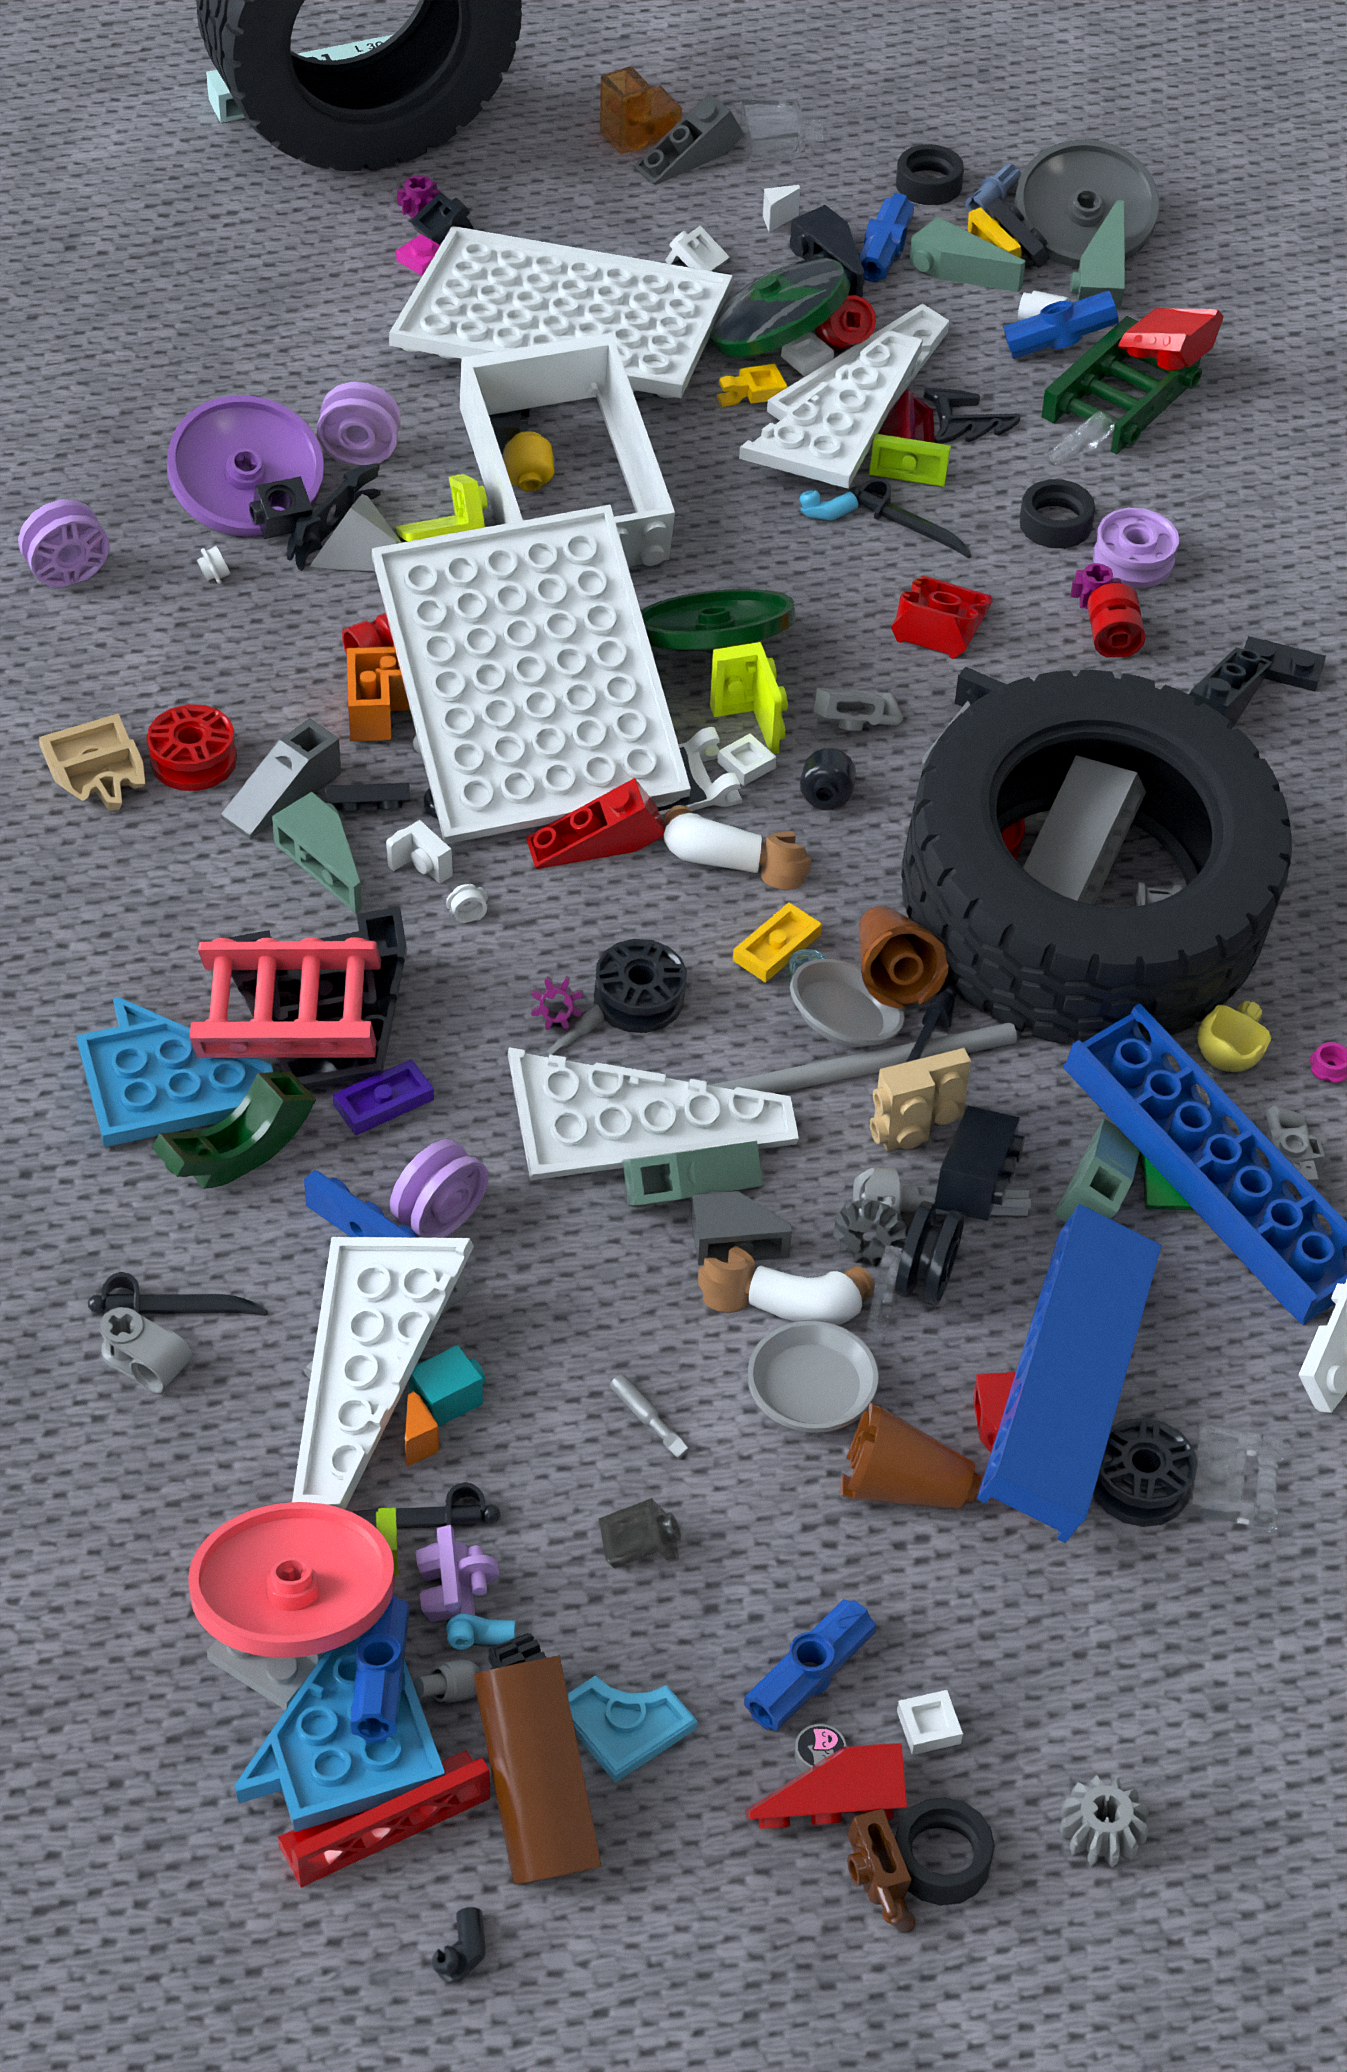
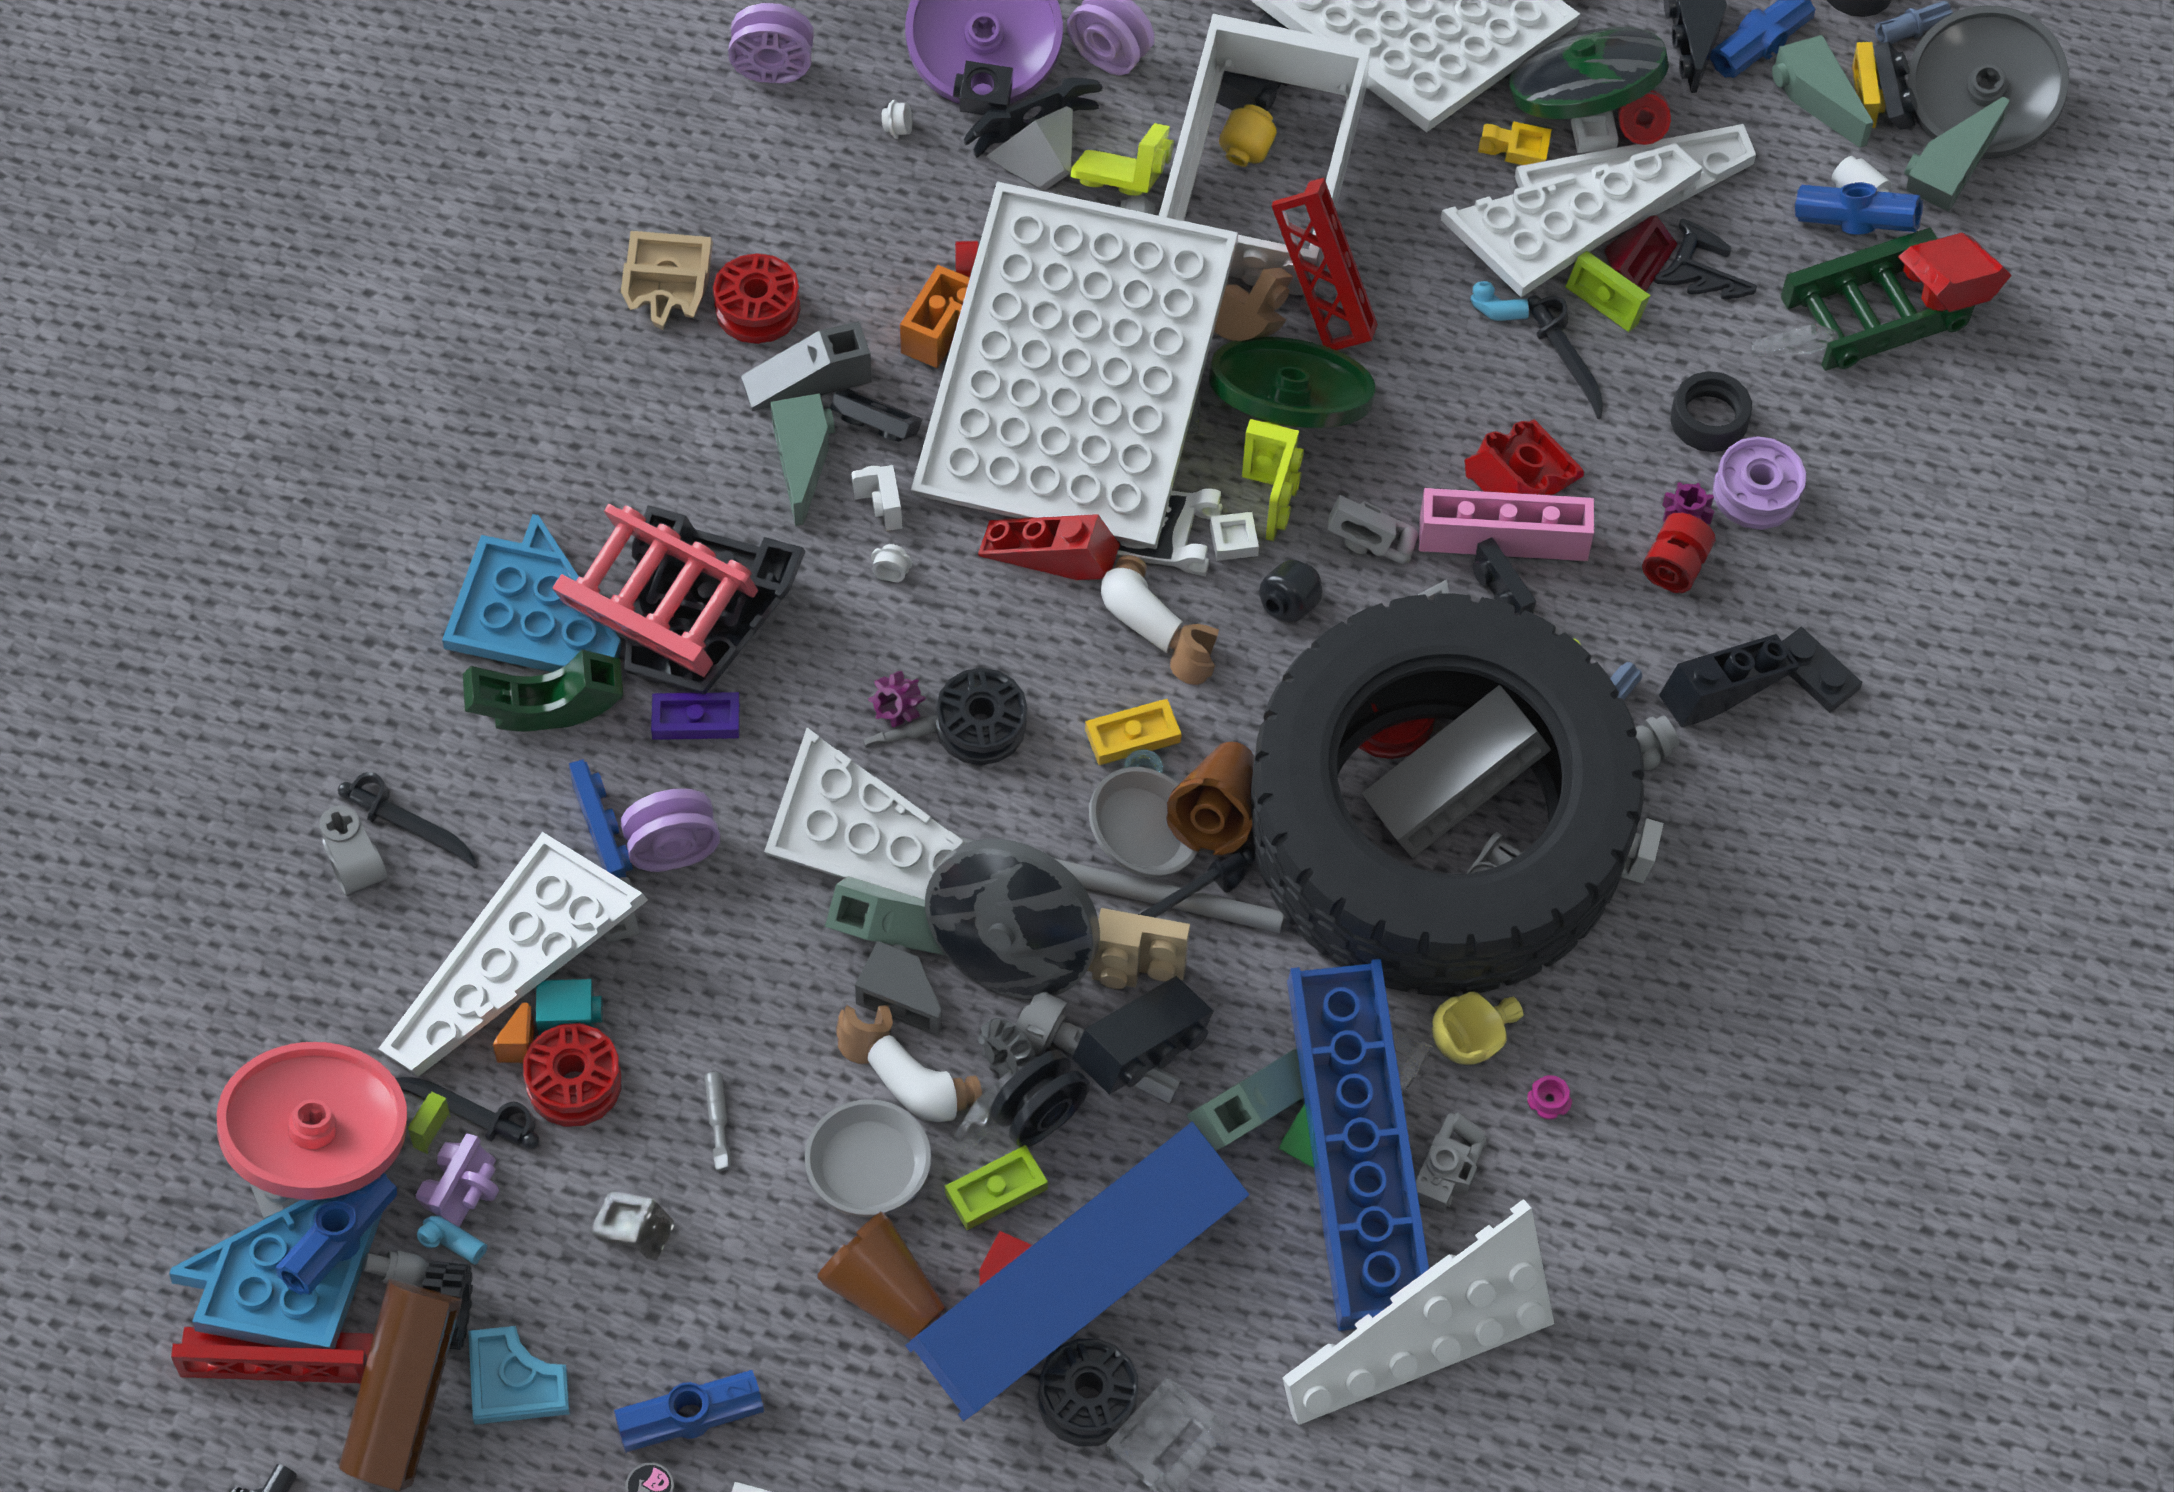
camera: 30 degrees right, 10 degrees up
none -> red wheel [523,1023,622,1127]
none -> dish [925,839,1100,999]
none -> lime plate [945,1145,1048,1230]
none -> medium nougat brick [1214,267,1294,341]
none -> red fence [1271,178,1378,350]
none -> bright pink brick [1419,488,1594,561]

